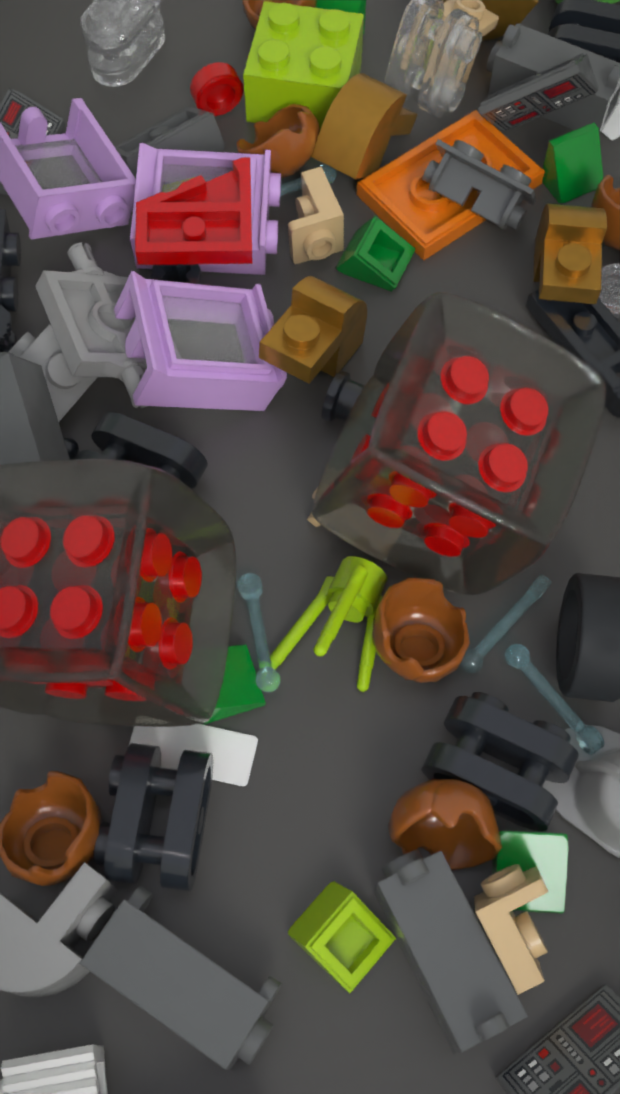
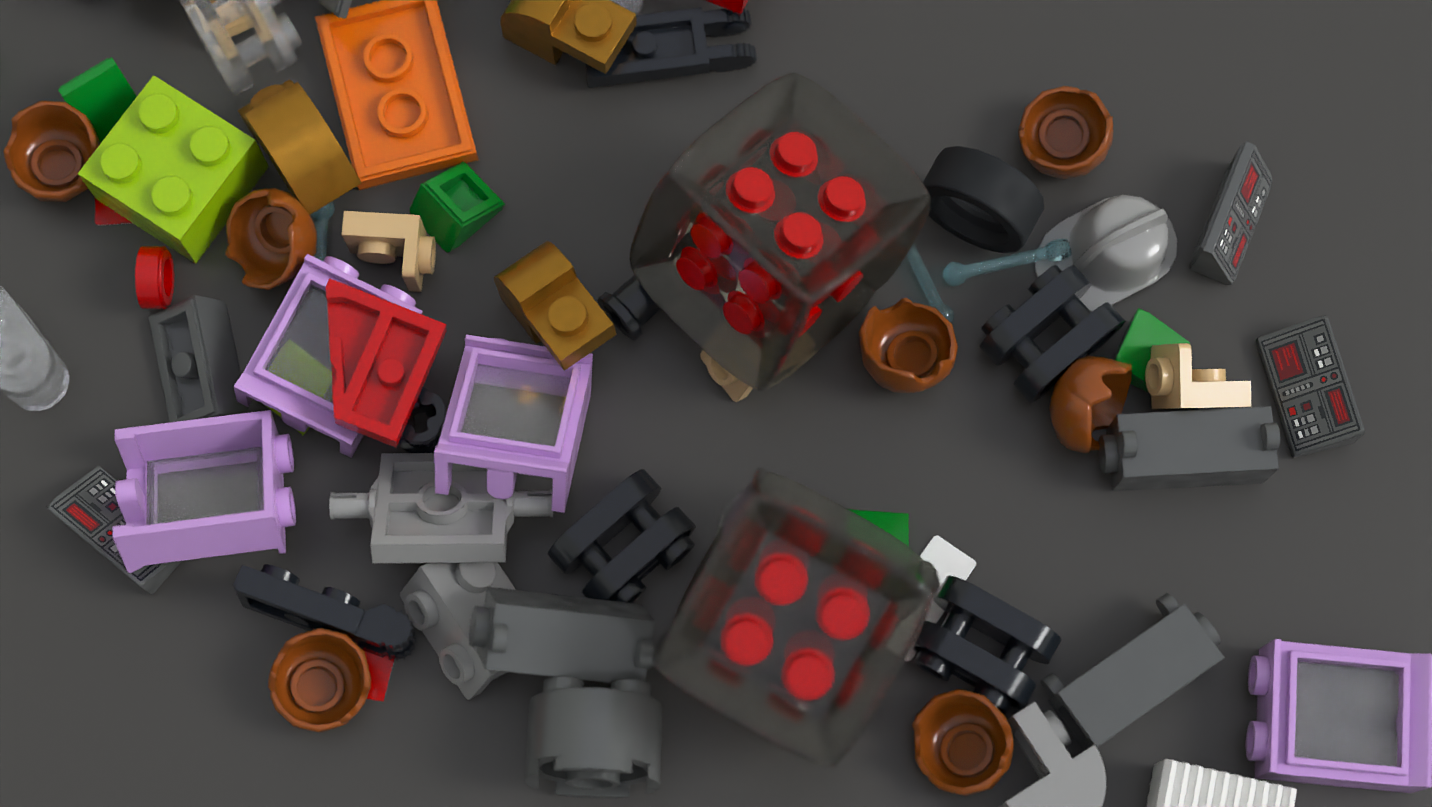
camera: 70 degrees left, 10 degrees up
clear light blue hinge [237,573,281,692] -> none
lime plant [257,556,388,692] -> none
lime slope [288,881,396,993] -> none
dark grey hinge [422,139,536,230] -> none

